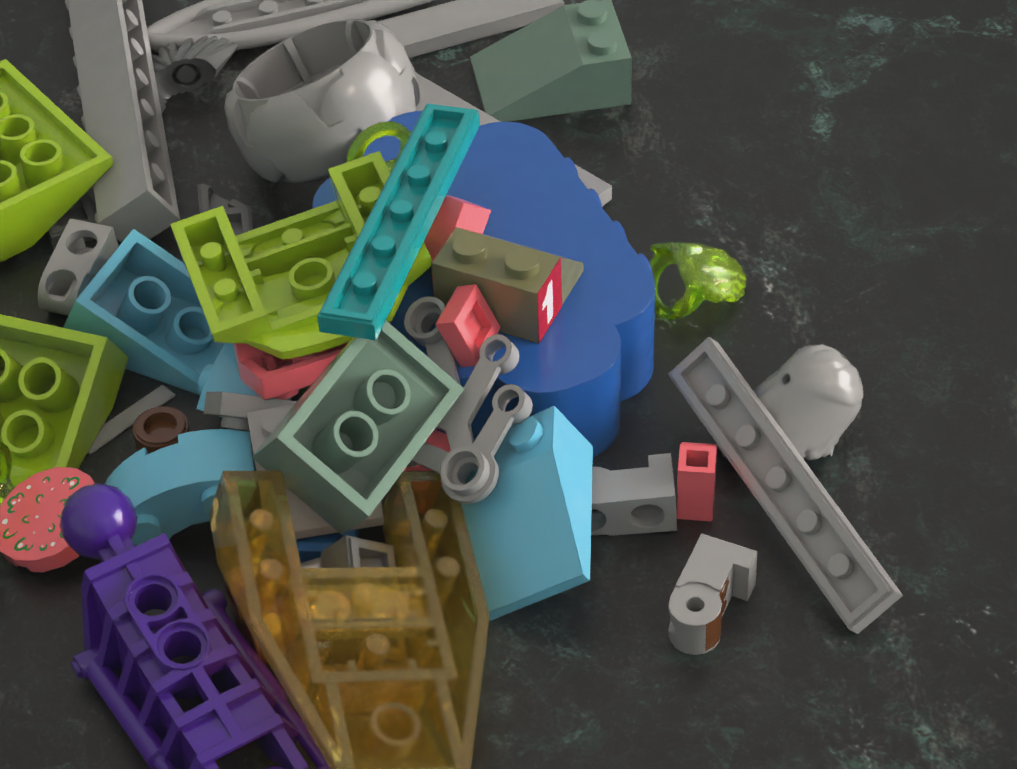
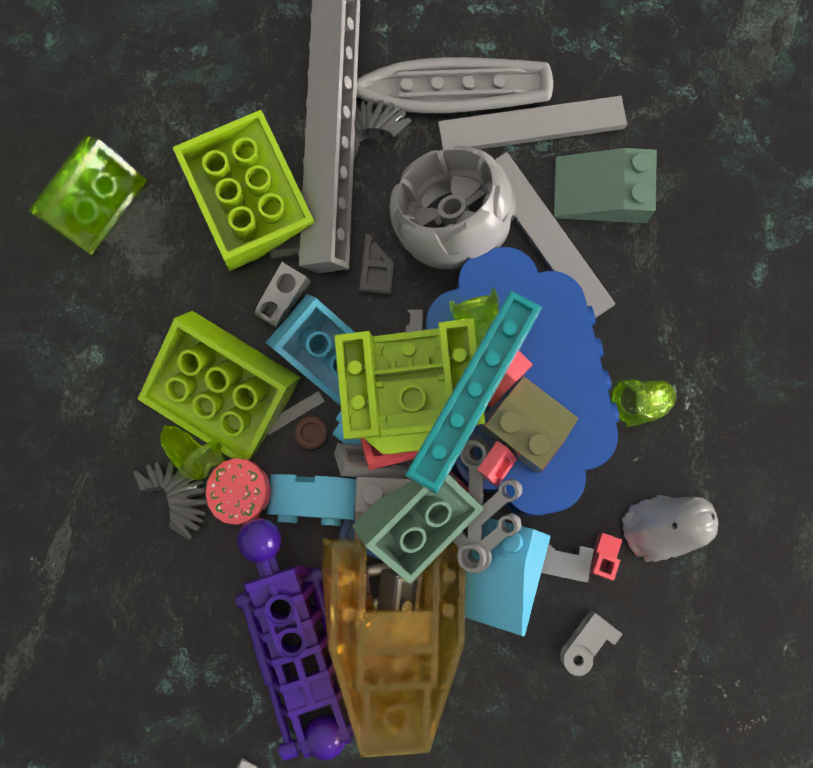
camera: 10 degrees right, 35 degrees up
light grey tile [668,337,903,634] -> none

